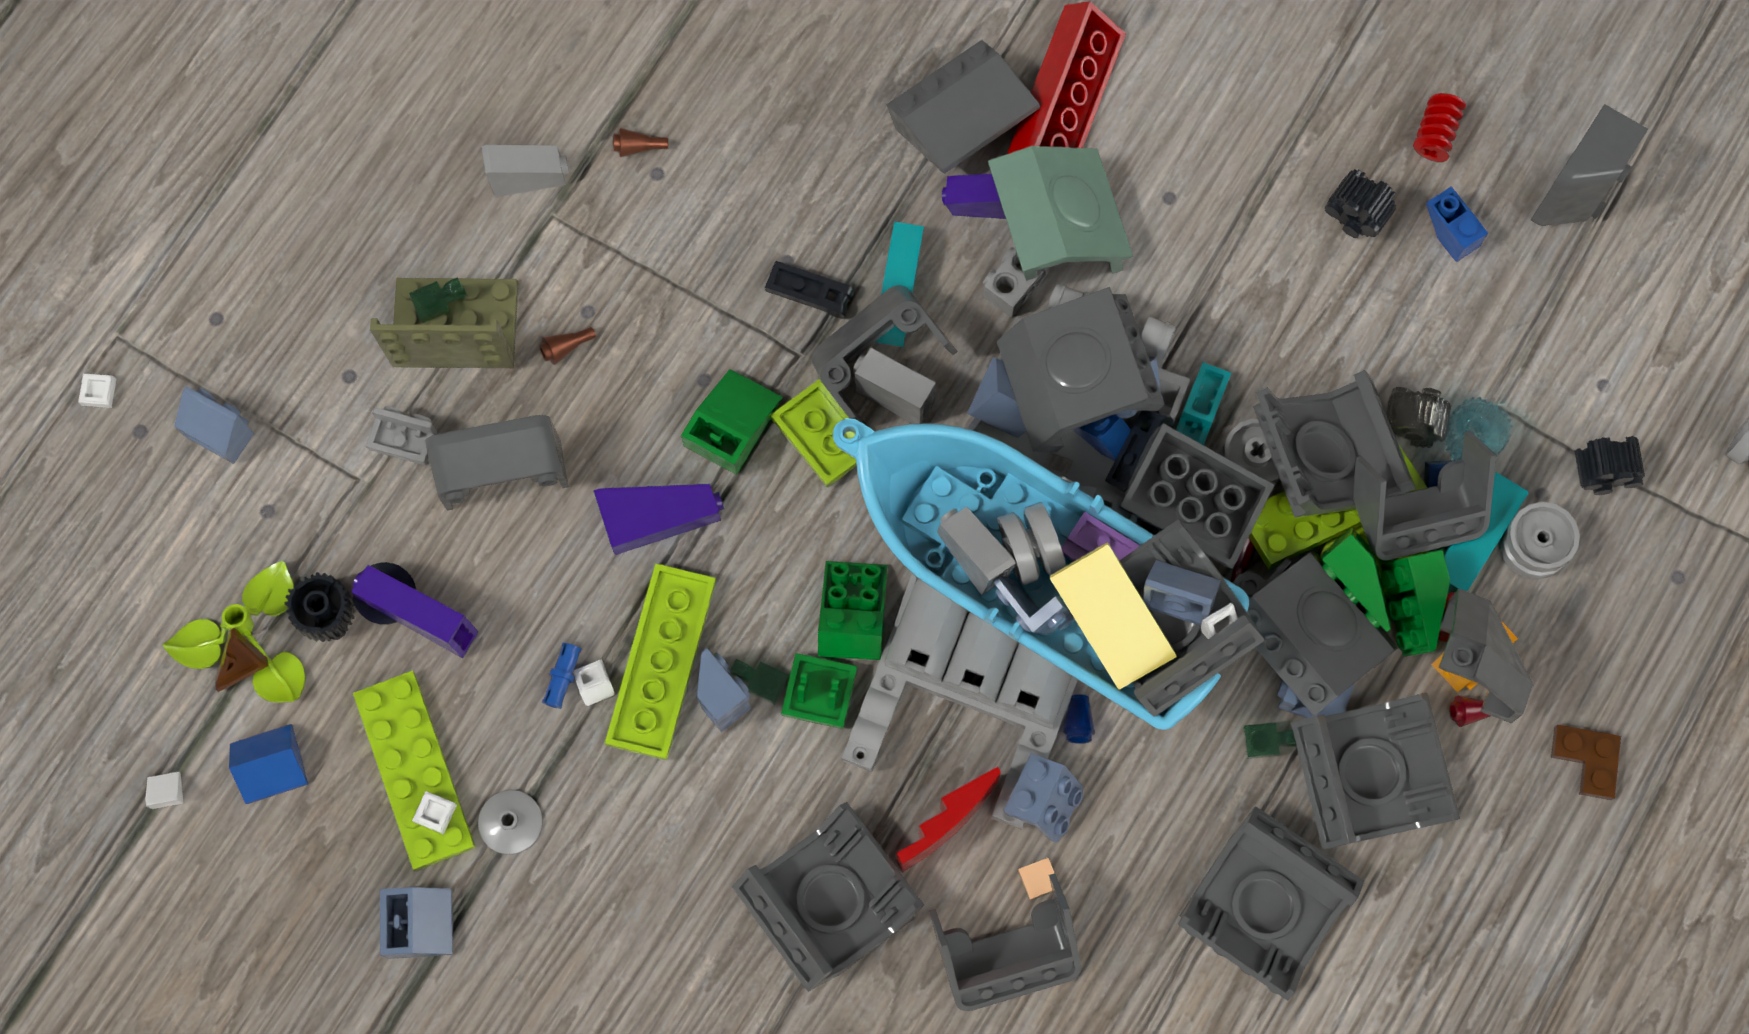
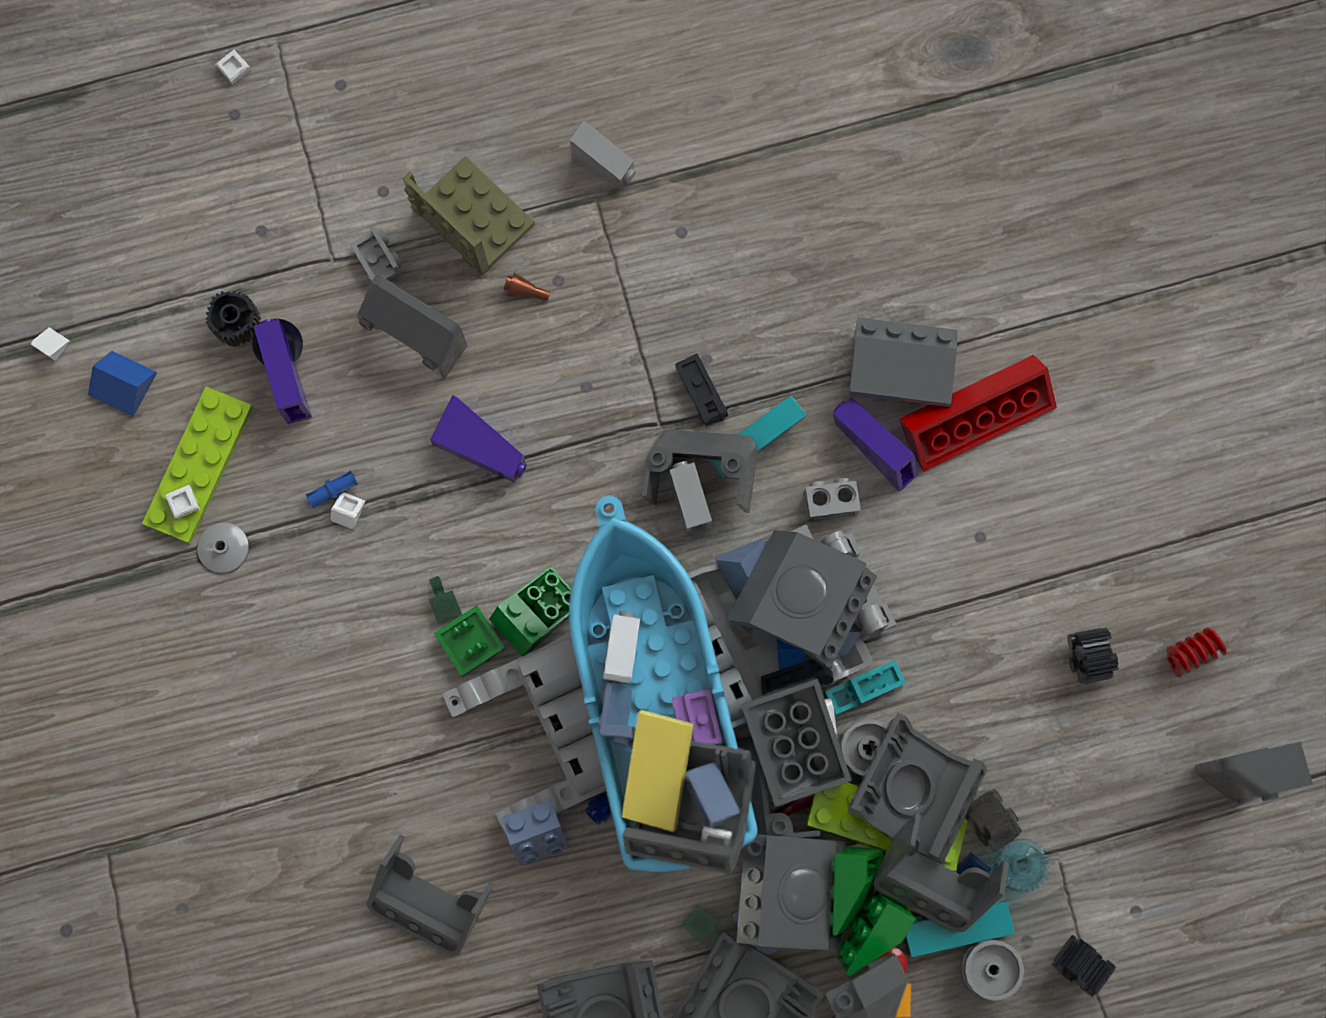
camera: 40 degrees right, 5 degrees up
lime plant [163,561,306,703] -> none
sand blue slope [174,386,254,464] -> none
reddish brown tile [215,628,269,692] -> none
sand blue slope [380,887,453,959] -> none
clear green plate [409,277,468,323] -> none
lime plate [604,563,716,761] -> none
copper cone [613,128,668,158] -> none
green slope [681,369,783,475] -> none
sand blue slope [697,648,751,733] -> none
dark grey panel [732,802,924,992] -> none
lime plate [770,379,857,488] -> none
red slope [896,766,1001,872] -> none
sand green panel [988,146,1134,281] -> none
light grey wheel [997,502,1066,586] -> none
light nougat tile [1018,858,1054,900] -> none
blue slope [1426,186,1488,262] -> none

